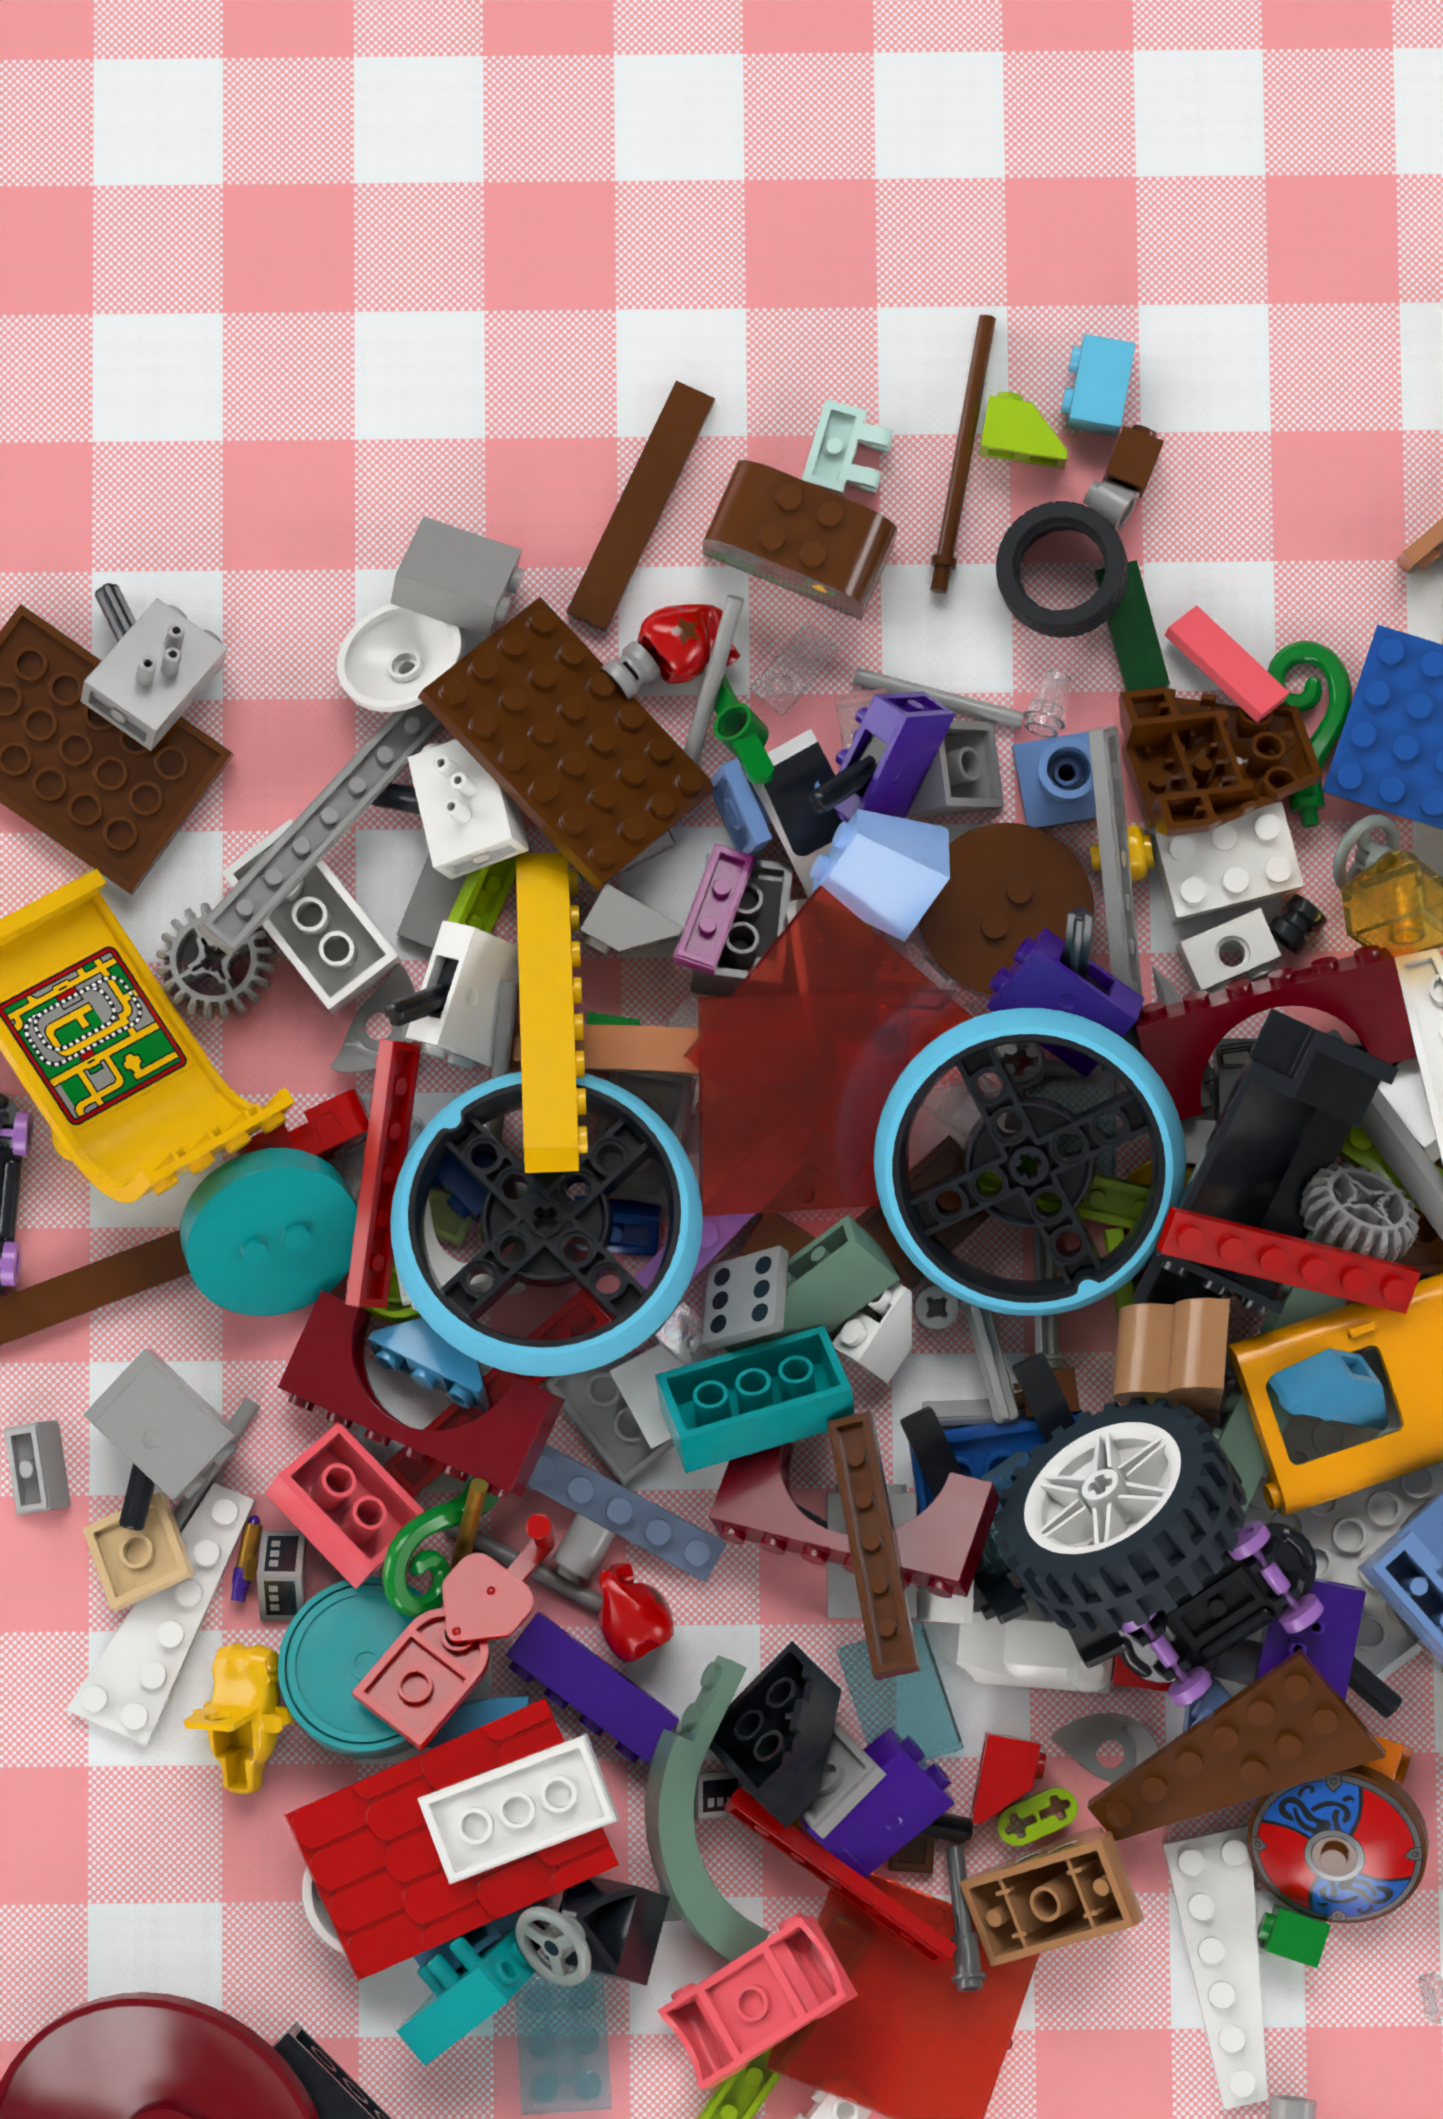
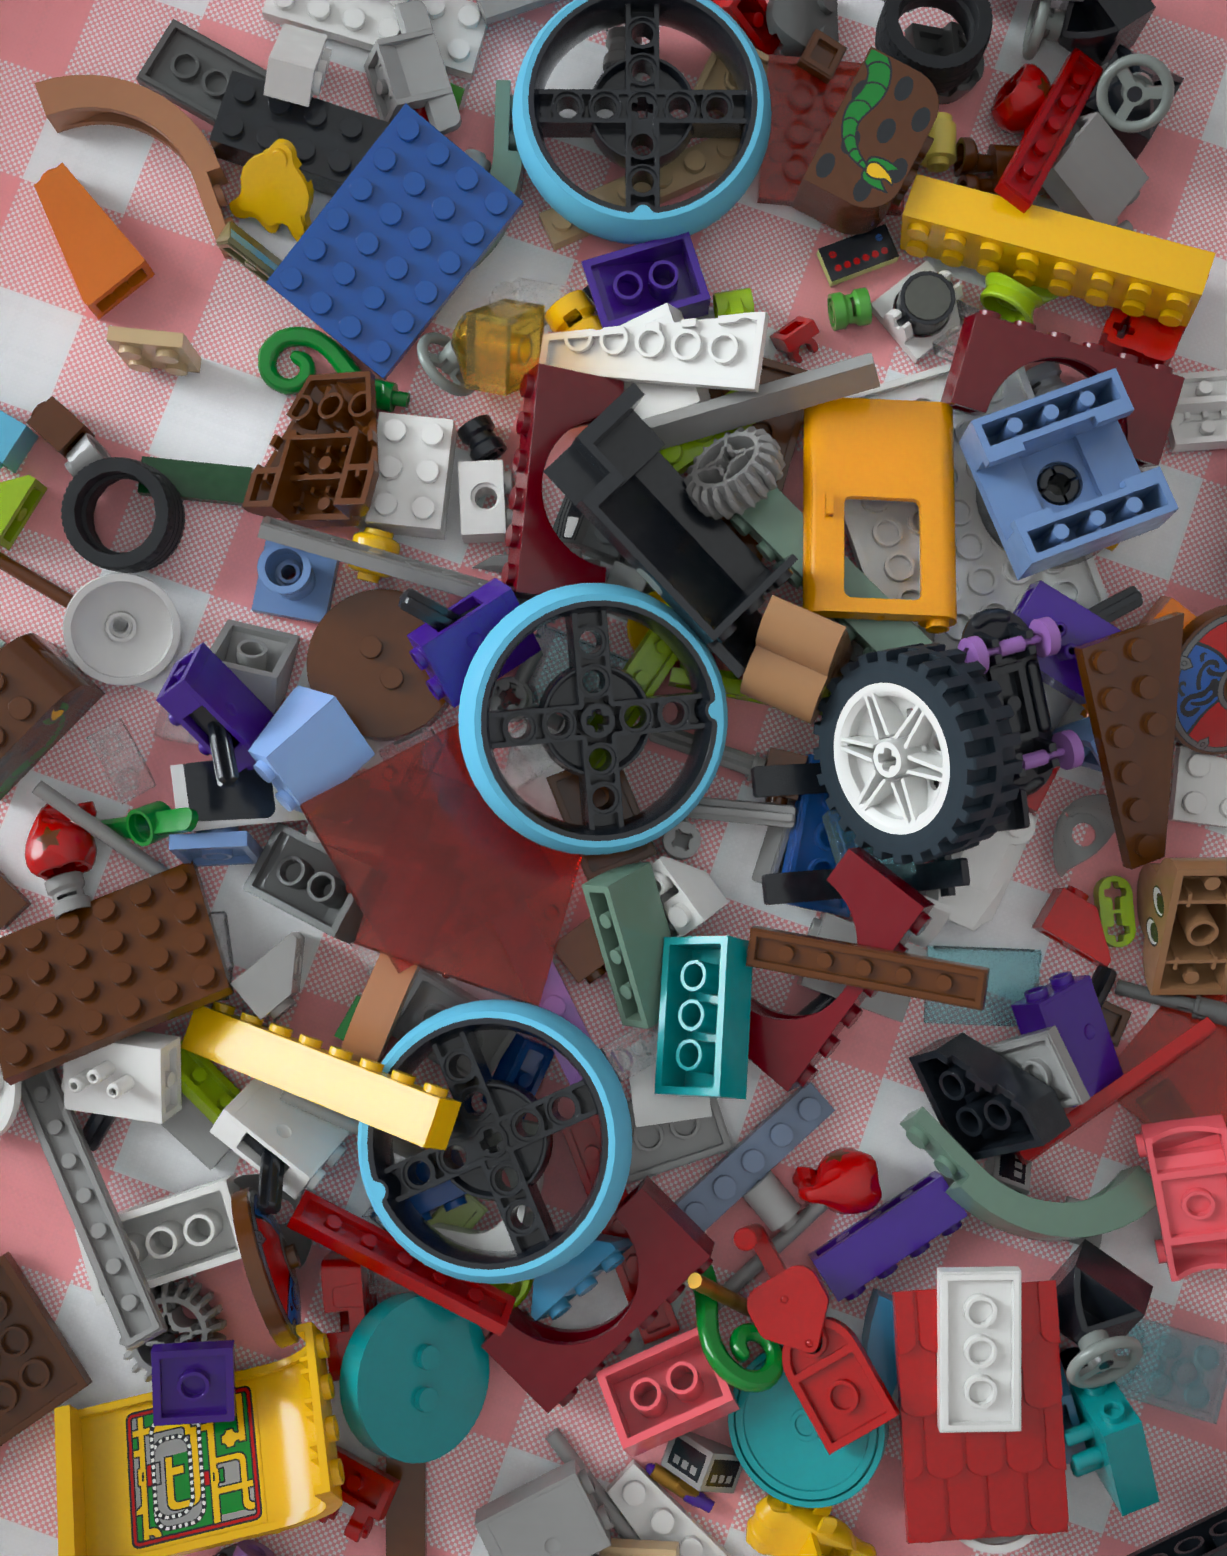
camera: 70 degrees left, 0 degrees up
tile [672,843,756,976] -> none
light grey tile [702,1245,789,1350] -> none
light grey bar [853,668,1024,729] -> none
clear cone [1023,670,1071,738] -> none
red plate [1156,1206,1421,1314] -> none
coral tile [1164,605,1290,723] -> none
dark azure slope [1268,1348,1389,1430] -> none
none -> orange slope [34,162,155,320]
none -> white dish [63,573,181,686]
none -> tan plate [106,326,202,376]
none -> dark purple plate [151,1340,236,1426]
none -> olive slope [215,221,282,285]
none -> dish [231,1187,301,1348]
none -> red plate [319,1445,400,1542]

